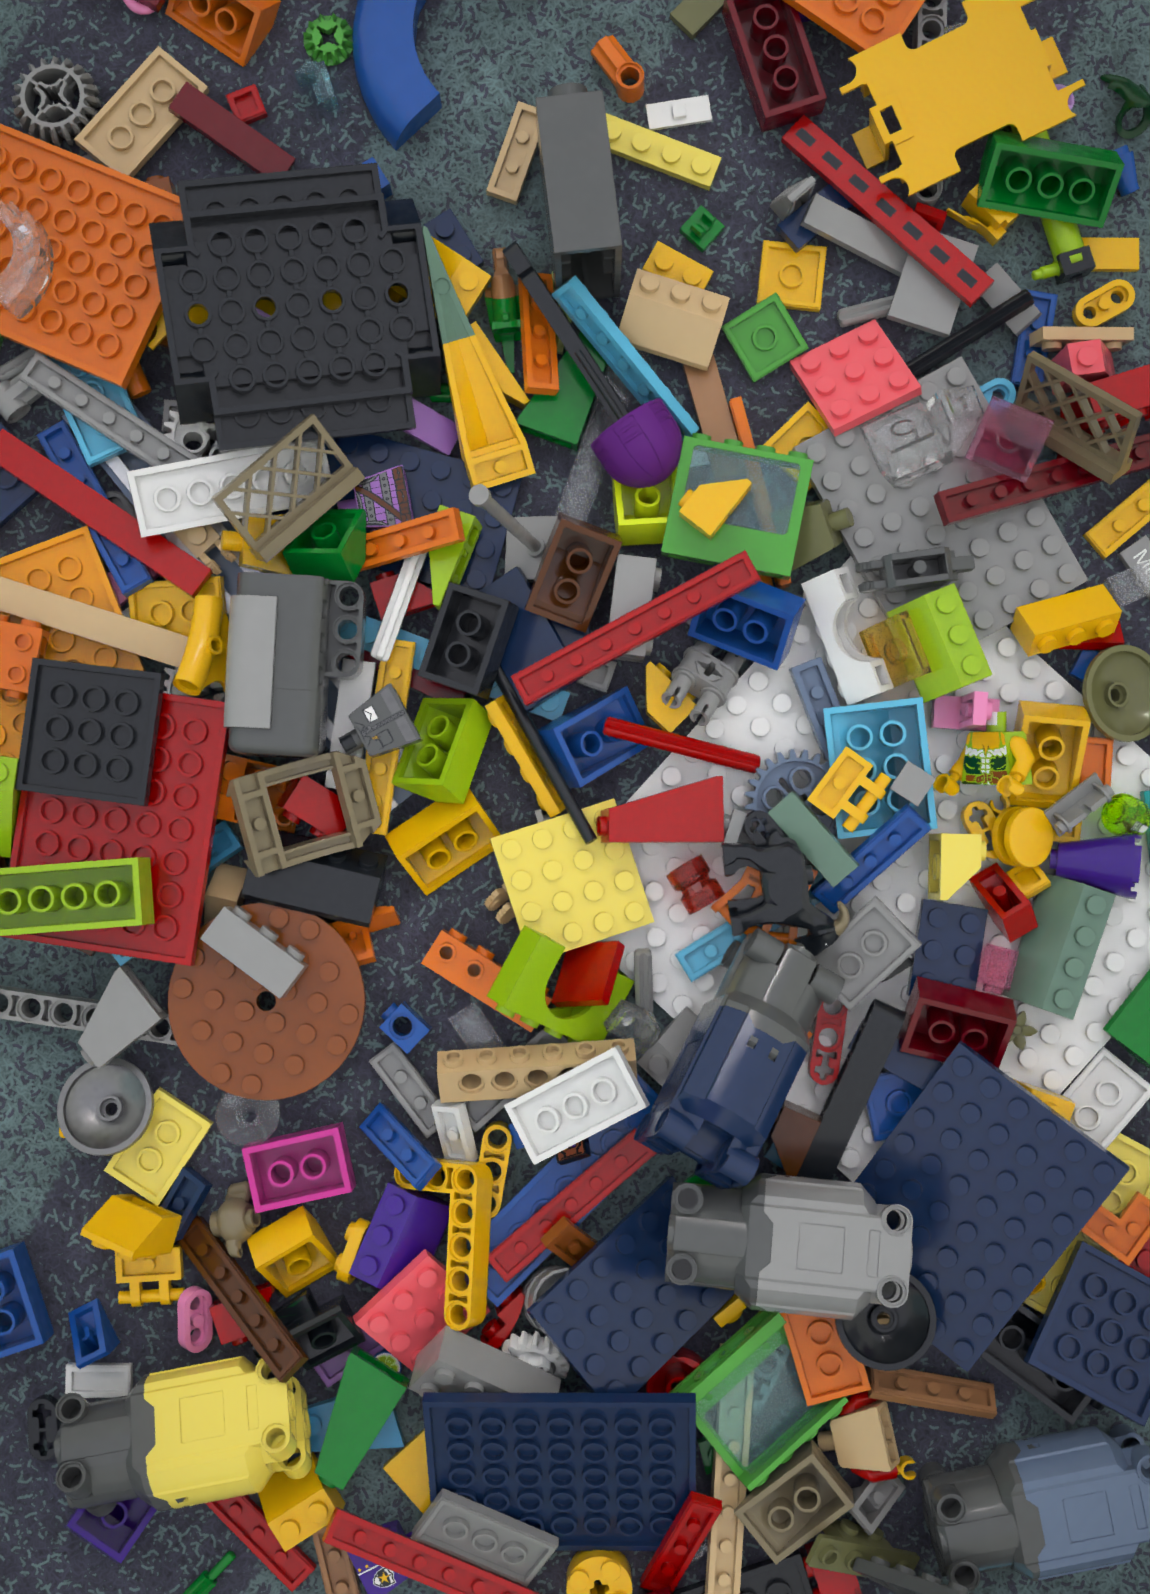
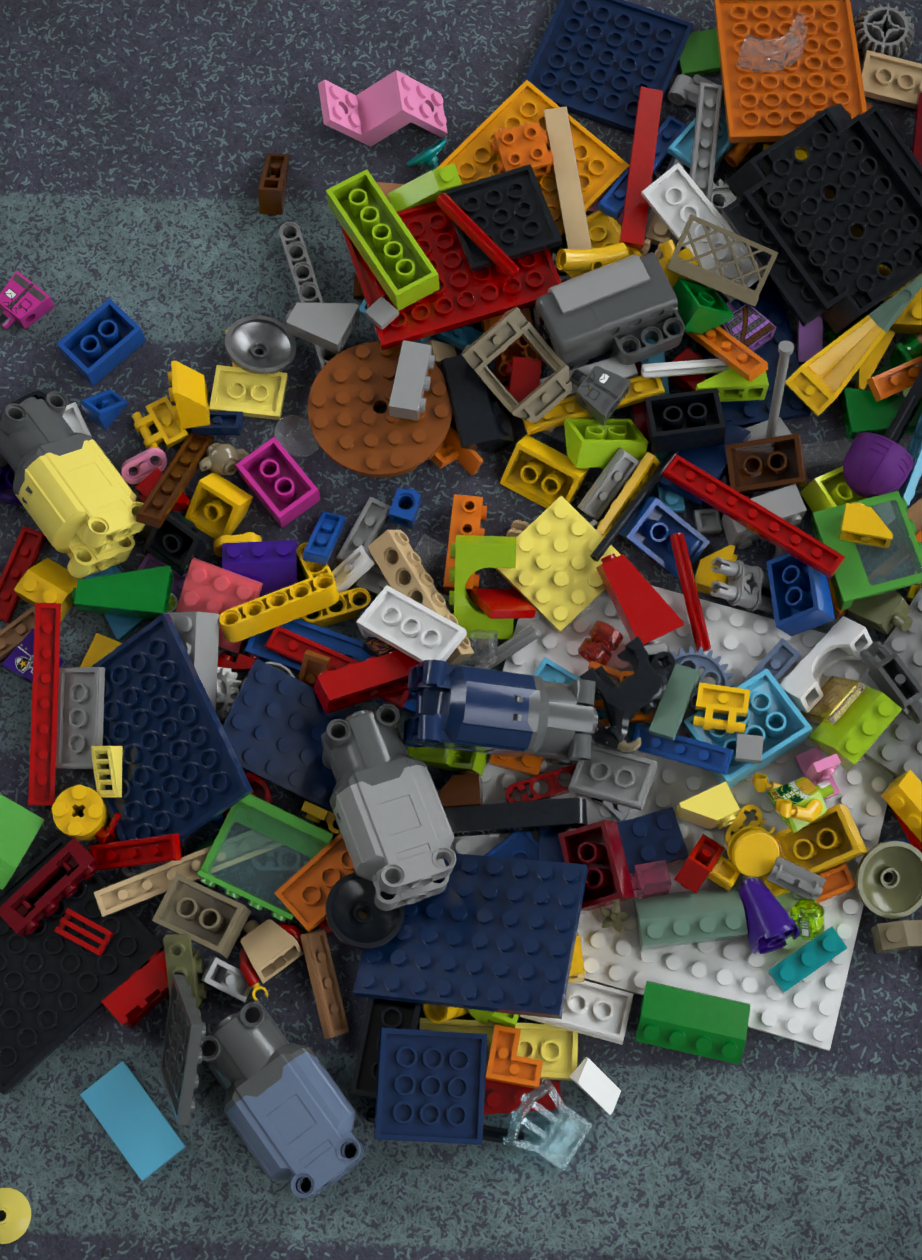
camera: 70 degrees right, 15 degrees down
none -> light yellow slope [91,746,123,798]
none -> red hand [95,813,121,844]
none -> red brick [314,649,417,714]
none -> light grey tile [364,296,399,330]
none -> red axle [436,193,519,279]
none -> light grey tile [577,448,640,521]

